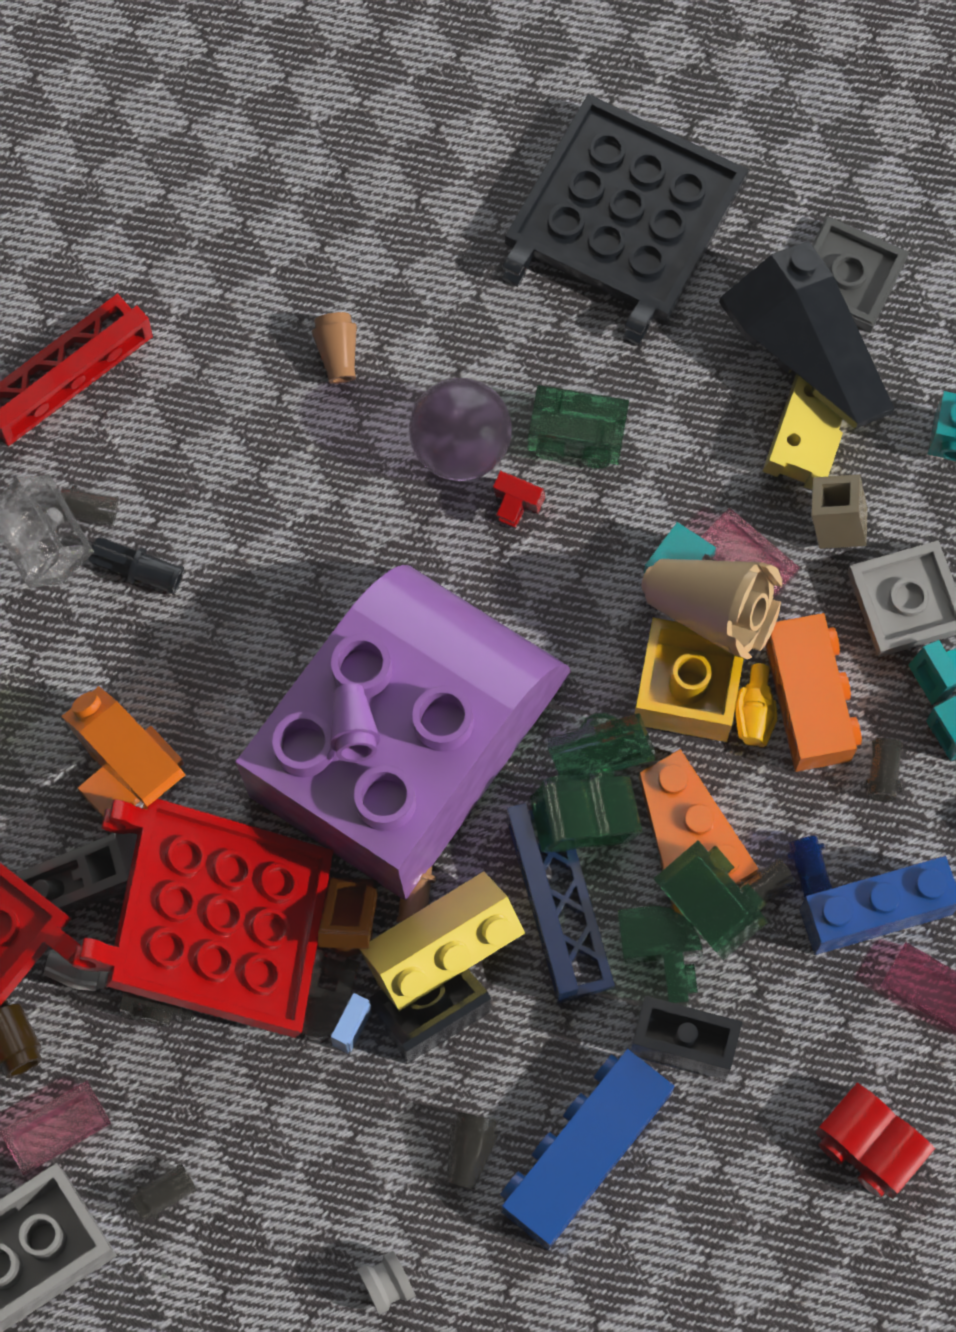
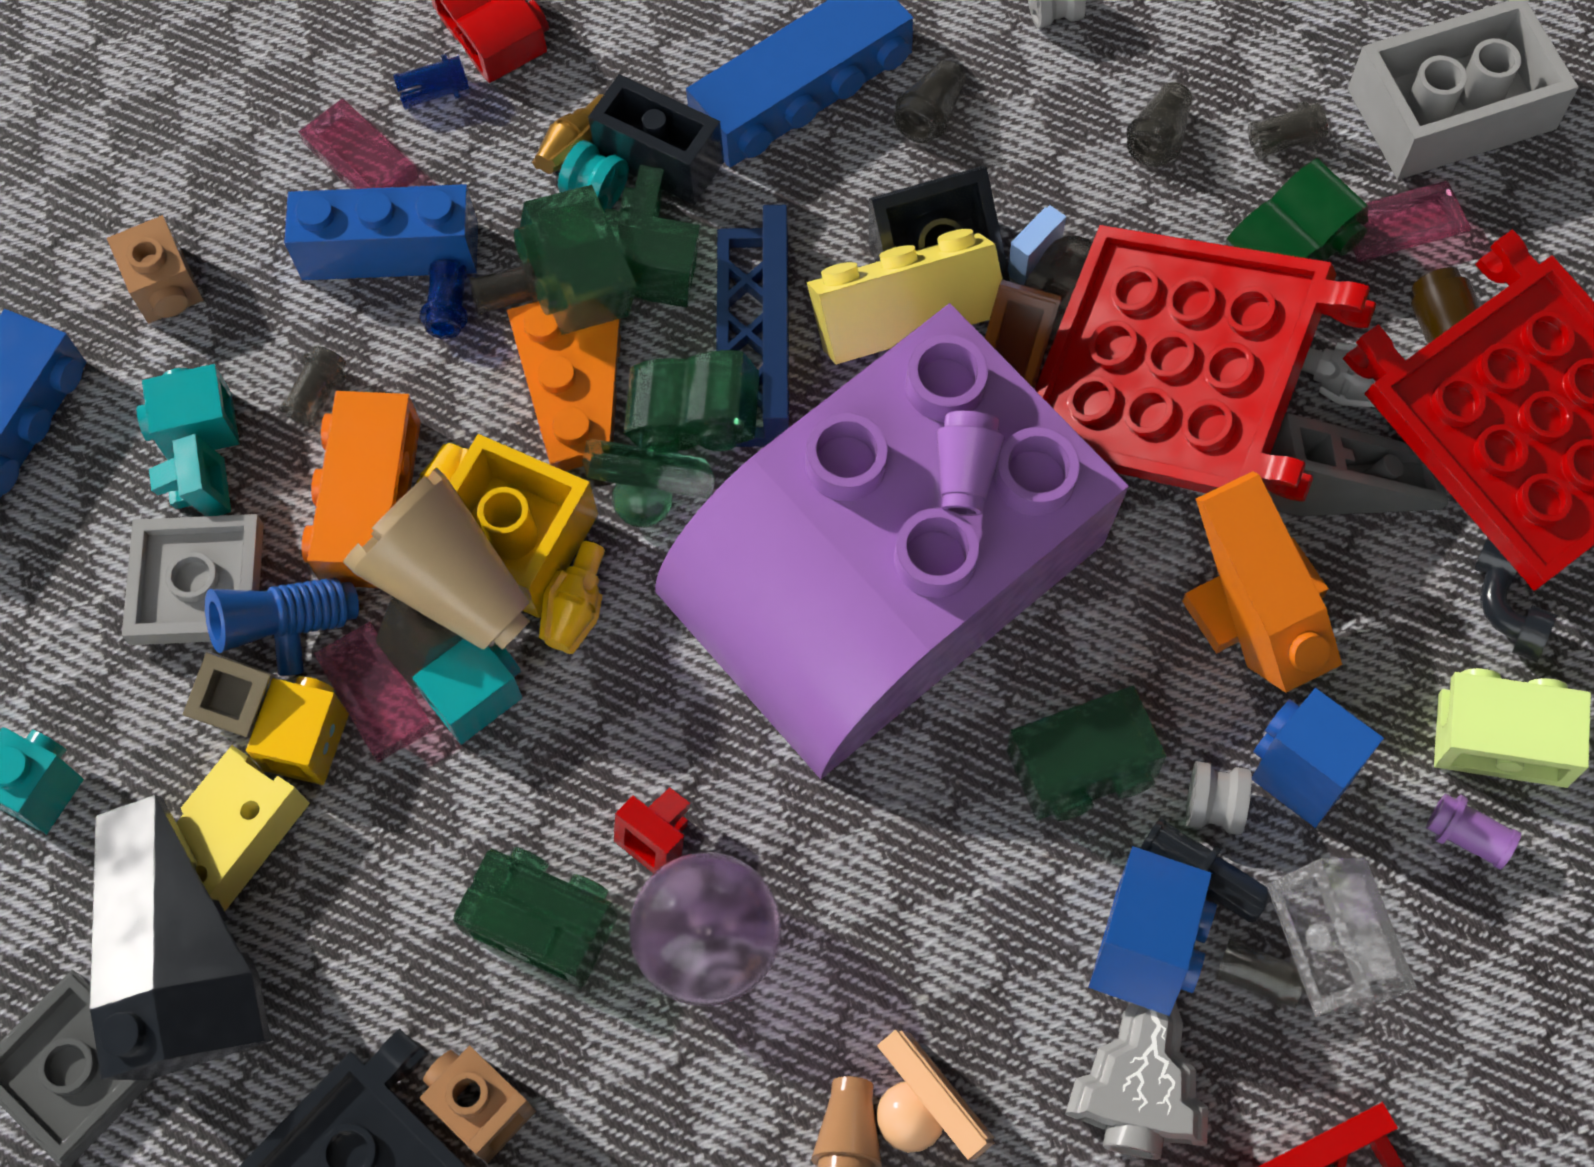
camera: 160 degrees left, 5 degrees down
none -> blue piece [205,577,359,676]
none -> yellow brick [246,676,349,786]
none -> clear blue pin [393,53,470,110]
none -> medium nougat brick [419,1045,536,1164]
none -> pearl gold piece [532,94,603,174]
none -> yellow piece [539,541,605,654]
none -> teal wheel [558,140,629,214]
none -> light nougat tile [876,1029,995,1160]
none -> clear green brick [1006,685,1166,821]
none -> light grey rock [1065,1002,1208,1160]
none -> blue brick [1088,846,1217,1016]
none -> clear smoke cone [1126,82,1193,167]
none -> light grey wheel [1186,761,1252,835]
none -> dark green brick [1226,158,1368,261]
none -> blue brick [1252,687,1384,828]

